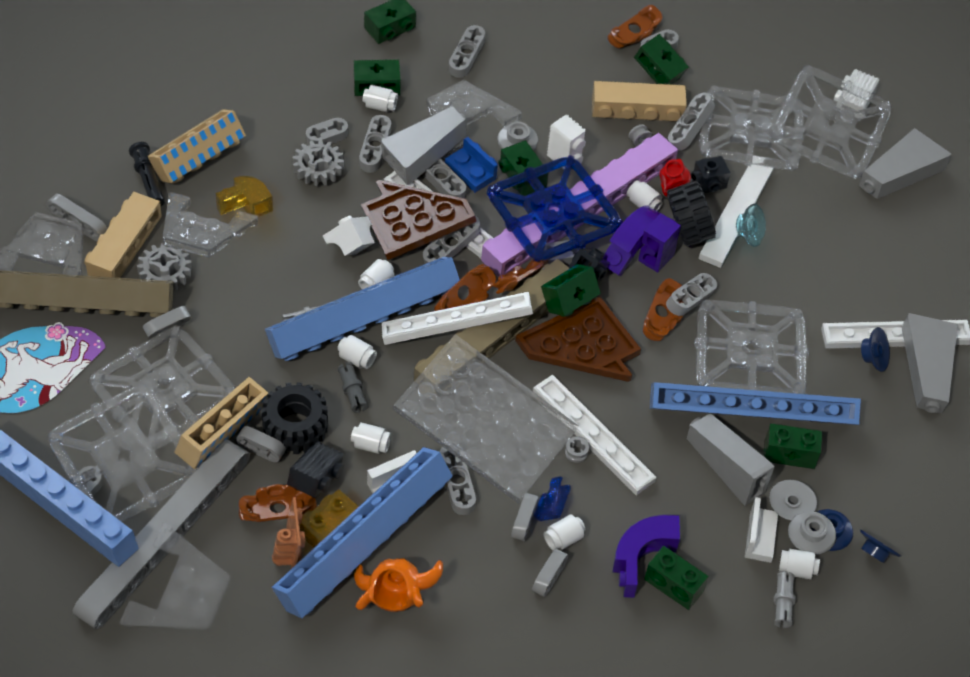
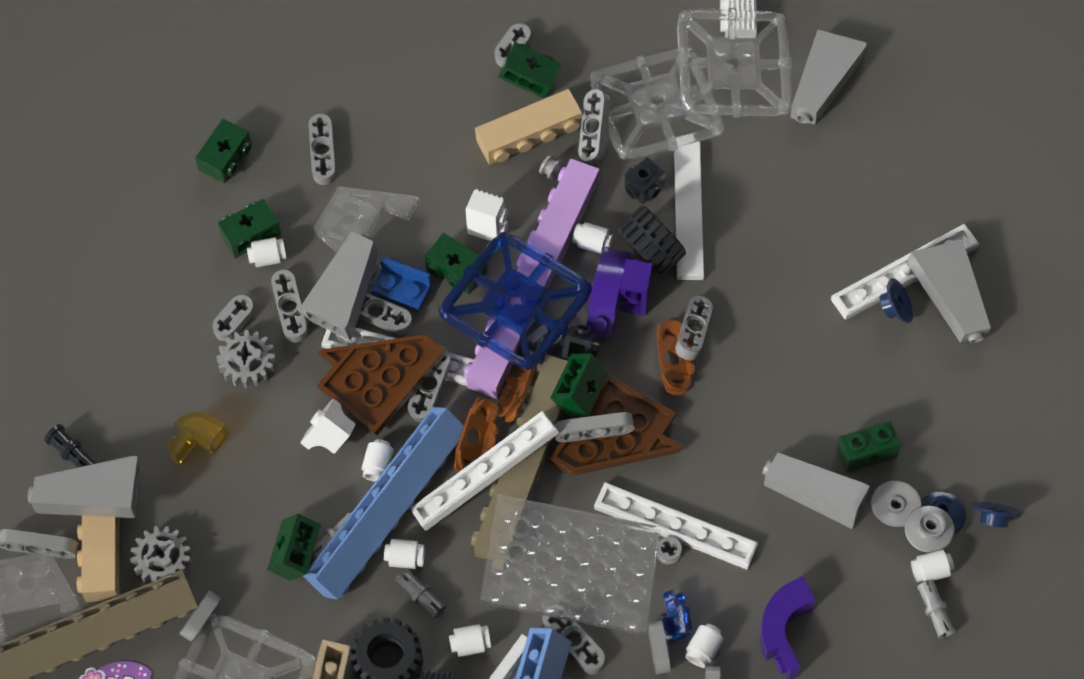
camera: 20 degrees left, 10 degrees up
tan brick [148,109,246,184] -> none
clear wing [163,192,258,258] -> none
light grey piece [497,122,539,151] -> none
dark orange piece [608,5,662,48] -> none
dark green brick [644,546,709,610] -> none
medium blue brick [649,382,861,425] -> none
red animal [659,159,691,198] -> none
clear plate [694,299,809,394] -> none
clear light blue piece [736,204,766,247] -> none
white panel [745,497,778,563] -> none
none -> light grey slope [28,456,142,518]
none -> dark green brick [267,513,321,581]
none -> light grey beam [554,412,634,442]

